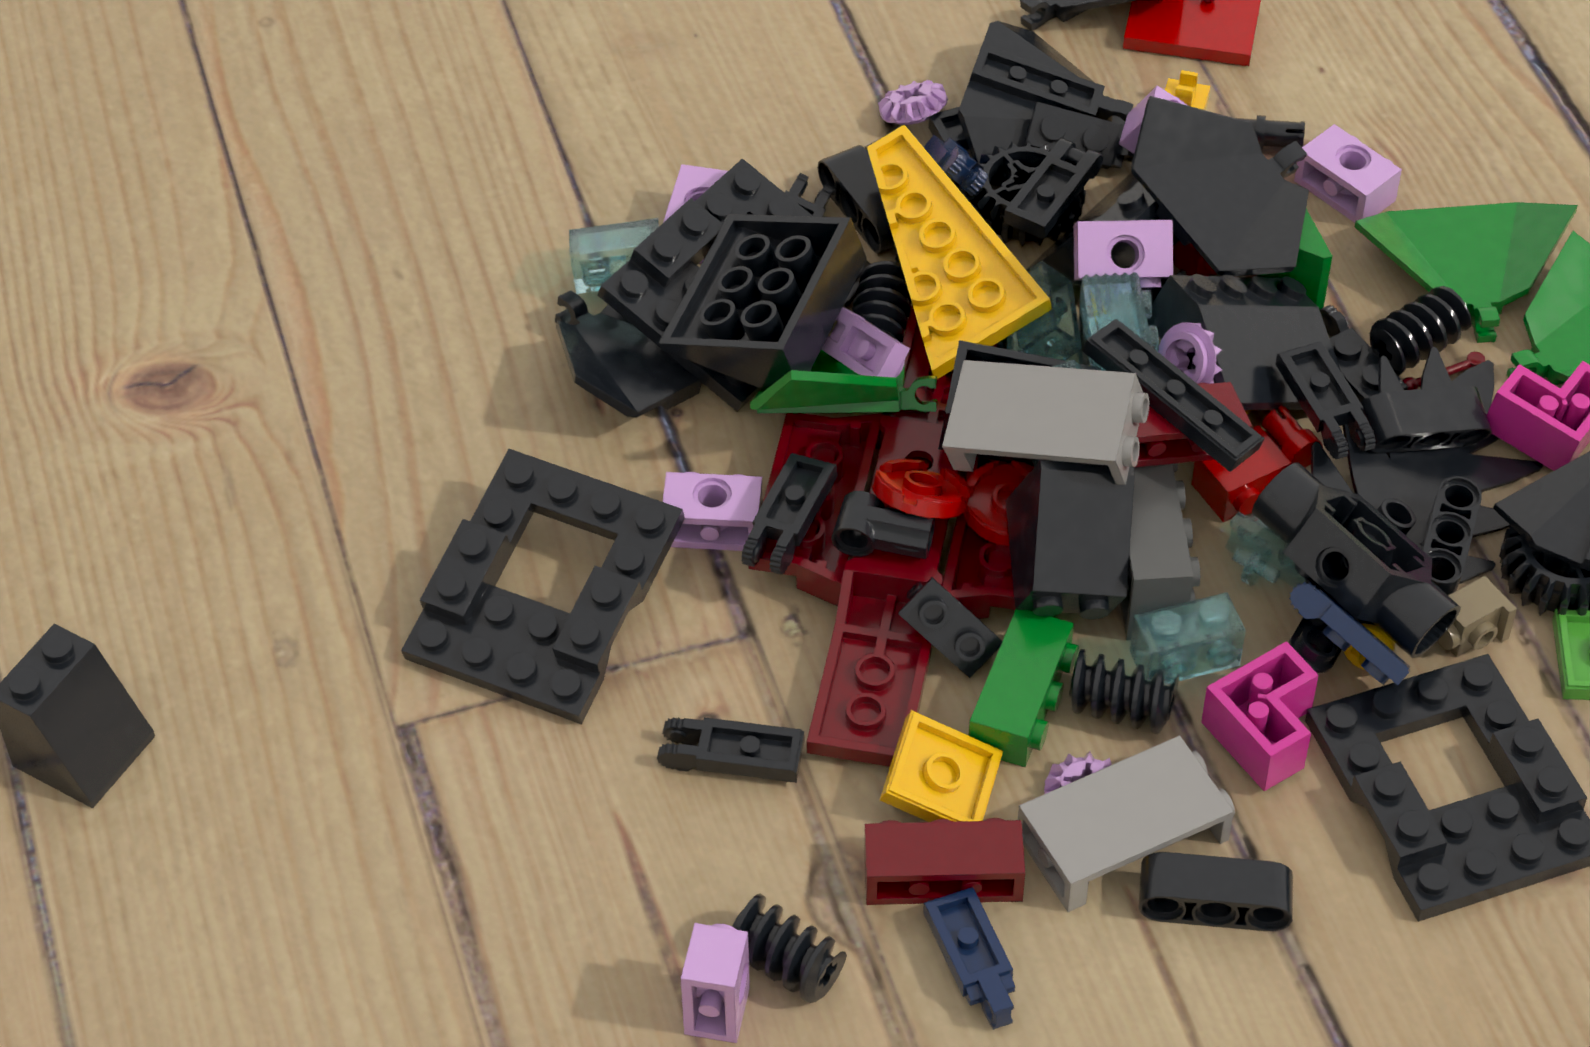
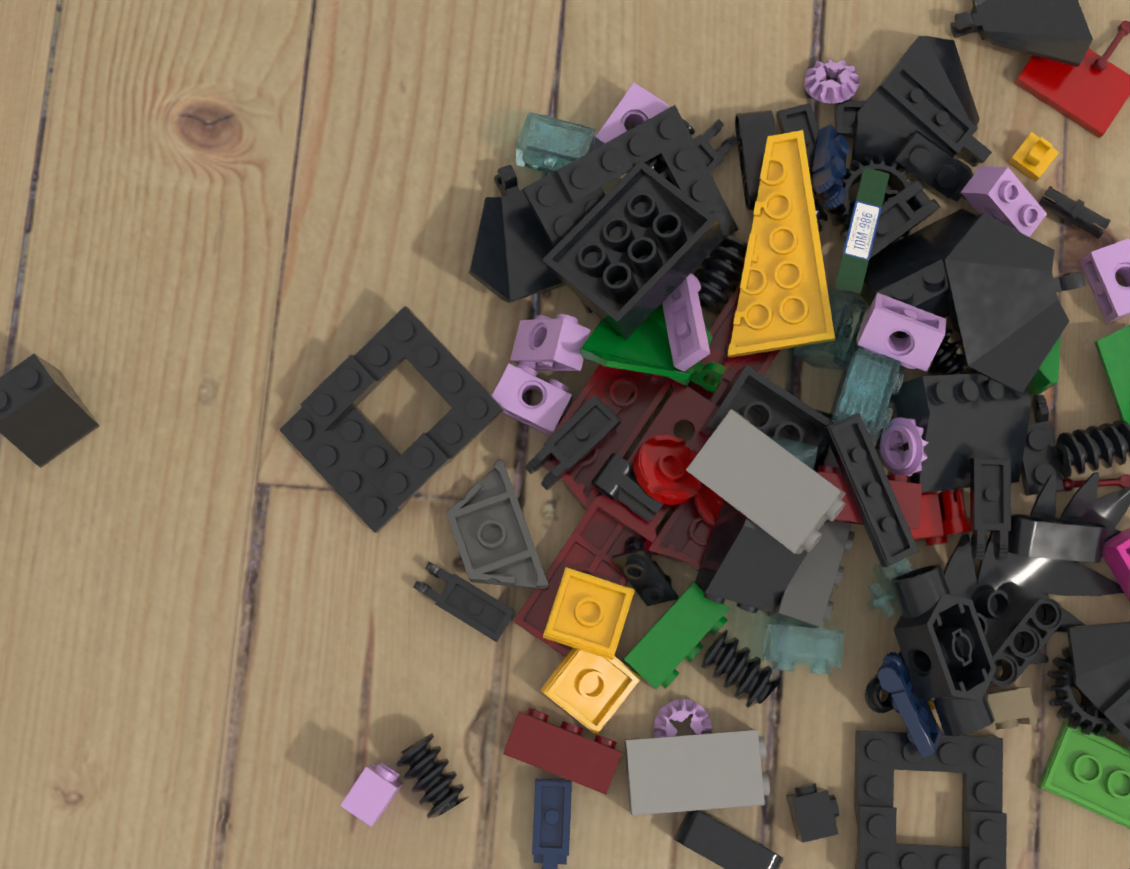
camera: 15 degrees right, 30 degrees up
dark pink brick [1201,641,1319,791] -> none
none -> dark grey wing [446,460,550,590]
none -> lavender brick [510,314,591,371]
none -> yellow tile [543,567,635,660]
none -> black brick [786,783,839,843]
none -> sticker [835,168,889,294]

